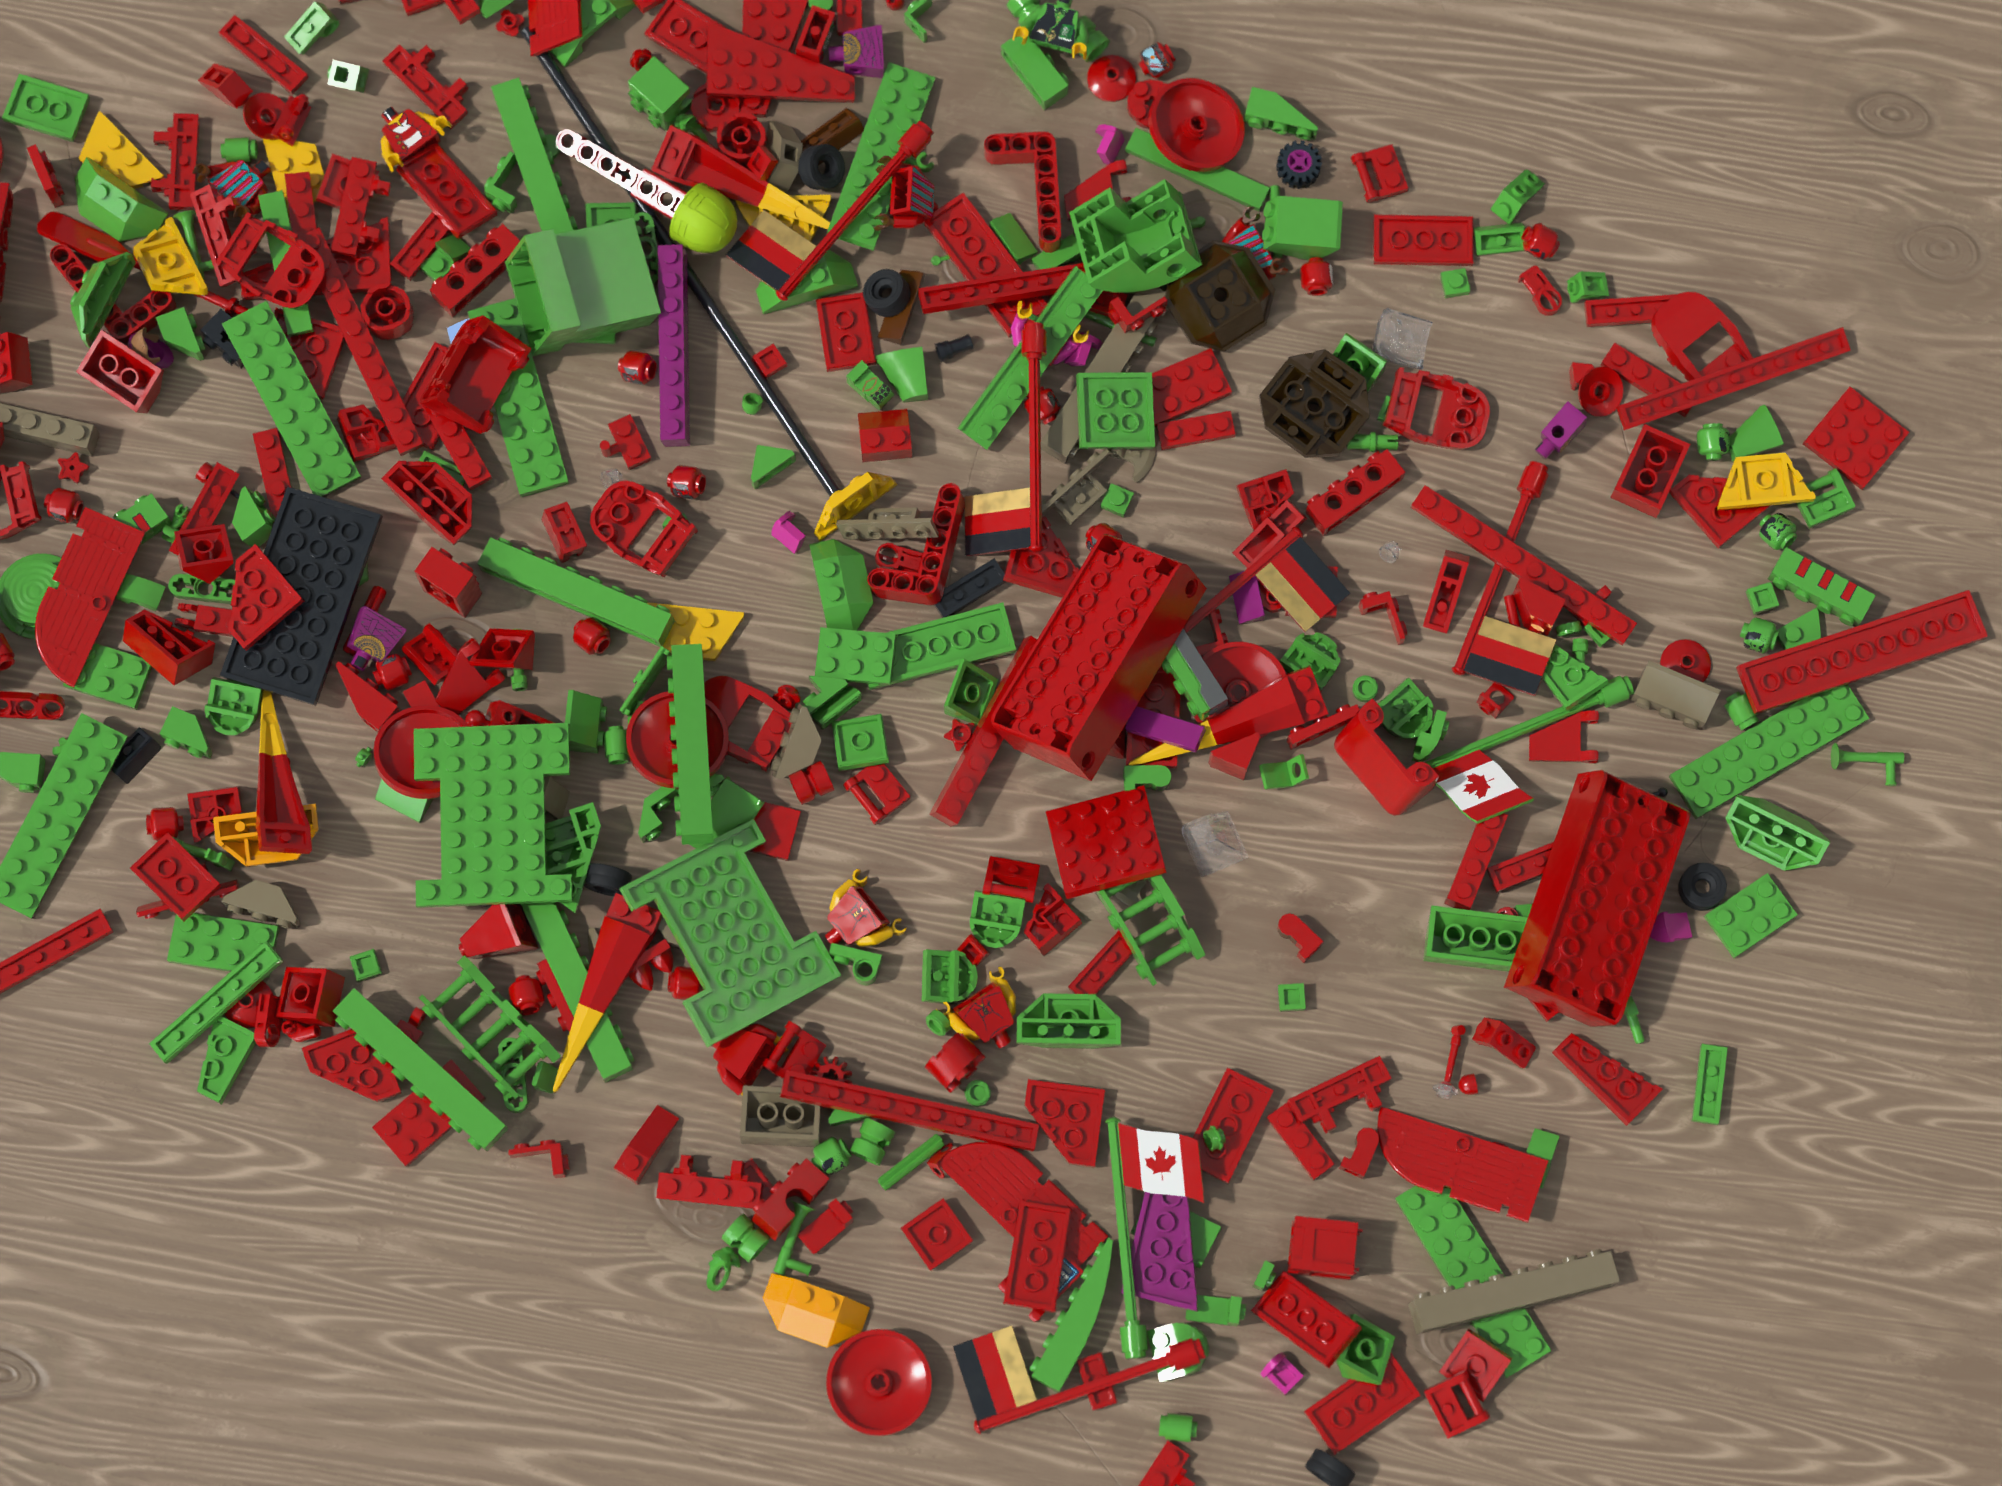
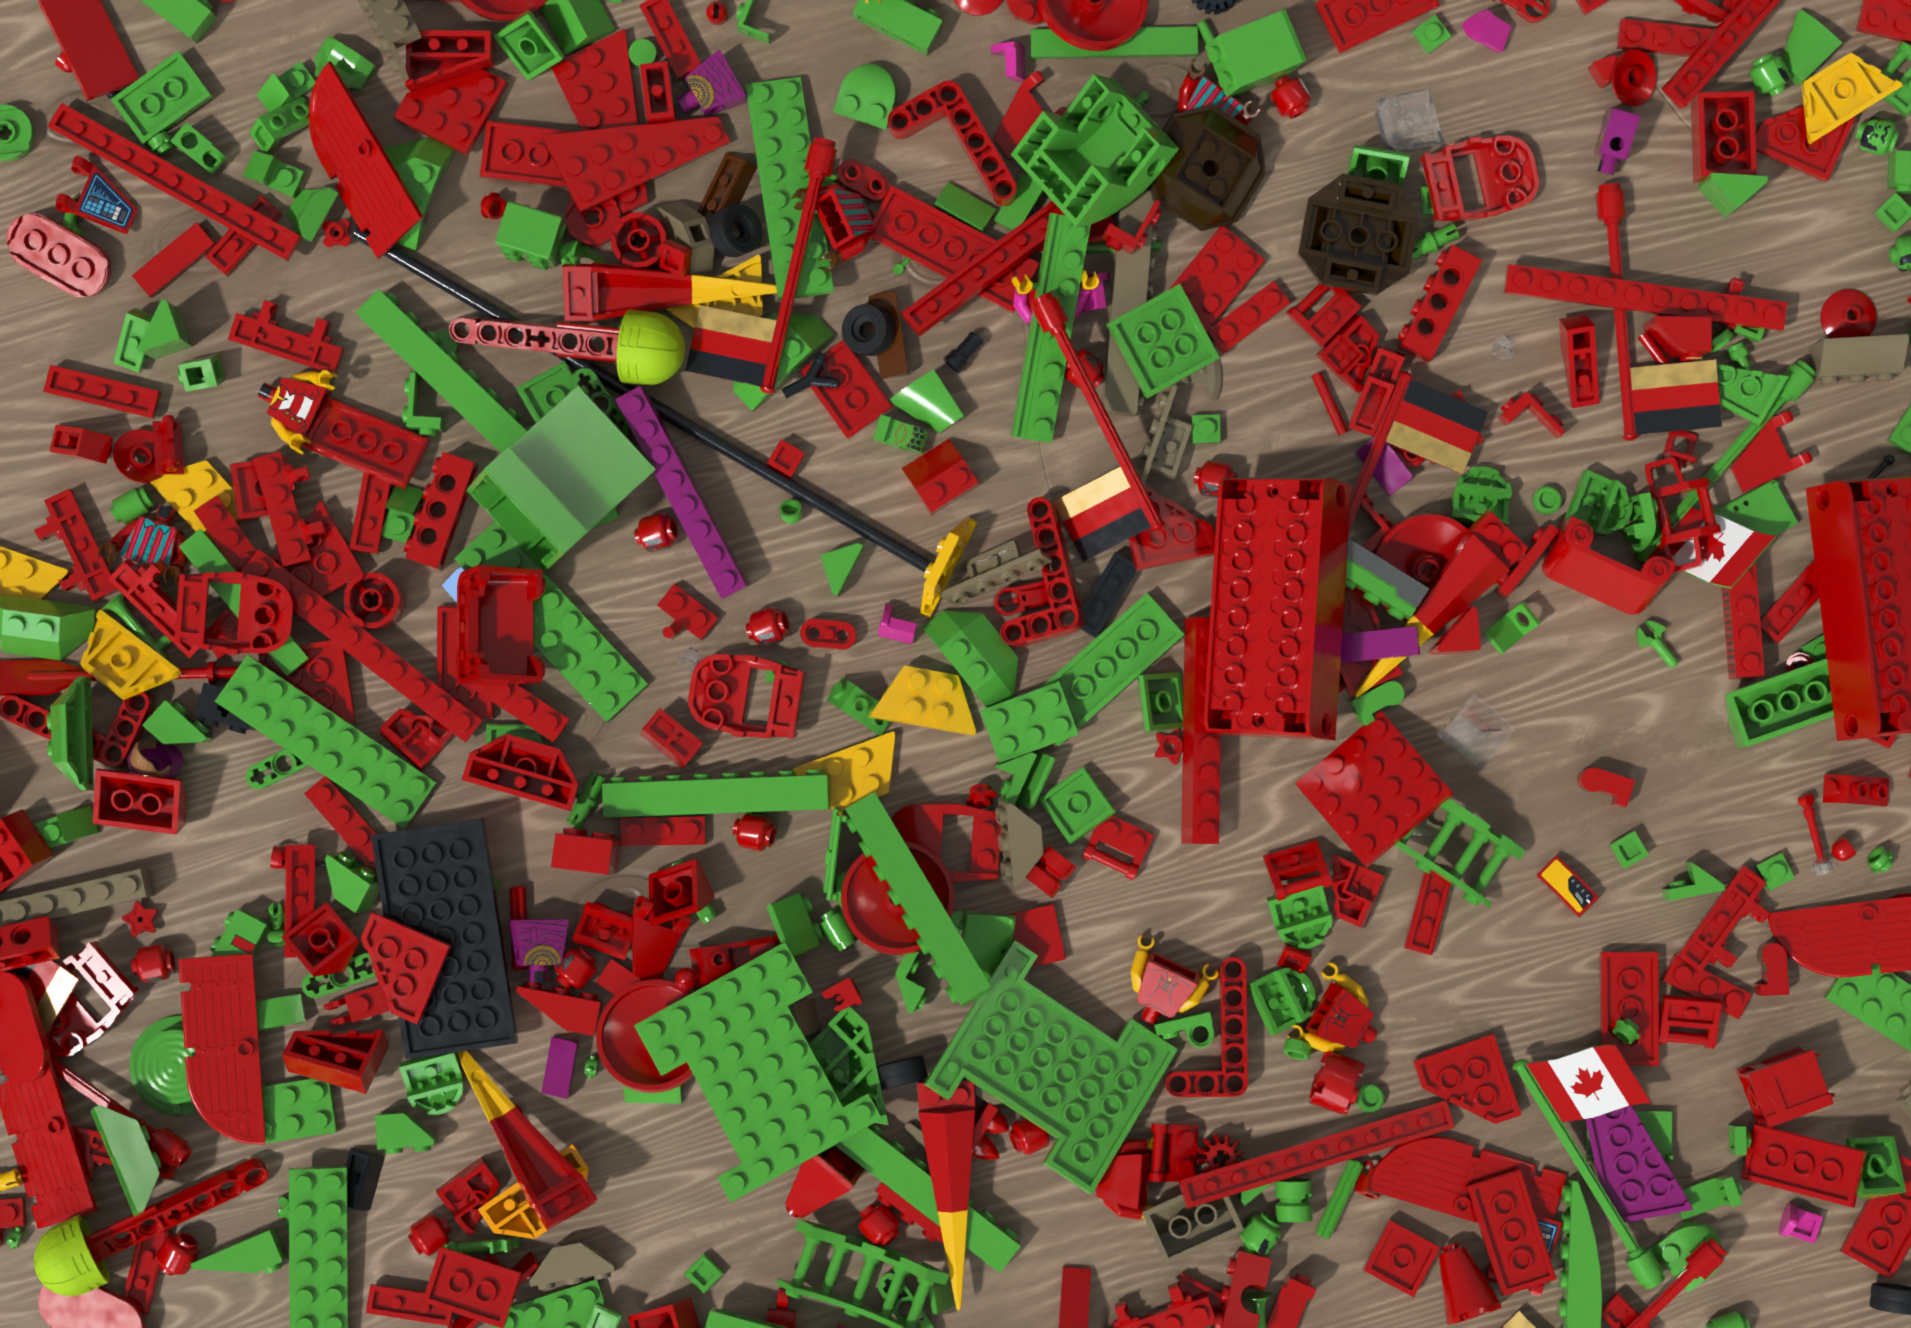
camera: 25 degrees left, 10 degrees up
bright green wedge [1017,993,1121,1049] -> none
none -> bright green slope [35,806,100,849]
none -> bright green slope [137,299,193,360]
none -> bright green beam [246,749,310,789]
none -> red plate [366,1283,454,1326]
none -> magenta slope [541,1037,580,1099]
none -> bright green pin [566,771,607,829]
none -> red plate [620,816,706,846]
none -> black piece [781,352,840,399]
none -> red plate [800,619,857,650]
none -> red hinge [821,975,864,1011]
none -> bright green bracket [827,677,891,736]
none -> bright green slope [833,63,898,130]
none -> red plate [835,159,889,202]
none -> yellow wing [869,665,976,736]
none -> red beam [1164,956,1248,1097]
none -> red plate [1286,283,1361,348]
none -> red piece [1311,372,1348,436]
none -> red cone [1438,1243,1502,1326]
none -> dark pink tile [1462,9,1512,52]
none -> slope [1537,855,1599,918]
none -> bright green bar [1636,620,1679,668]
none -> red bar [1645,457,1722,573]
none -> red plate [1659,995,1722,1049]
none -> bright green slope [1662,862,1725,901]
none -> bright green slope [1699,173,1768,218]
none -> bright green door [1714,479,1798,535]
none -> bright green plate [1754,853,1795,891]
none -> bright green plate [1866,846,1893,873]

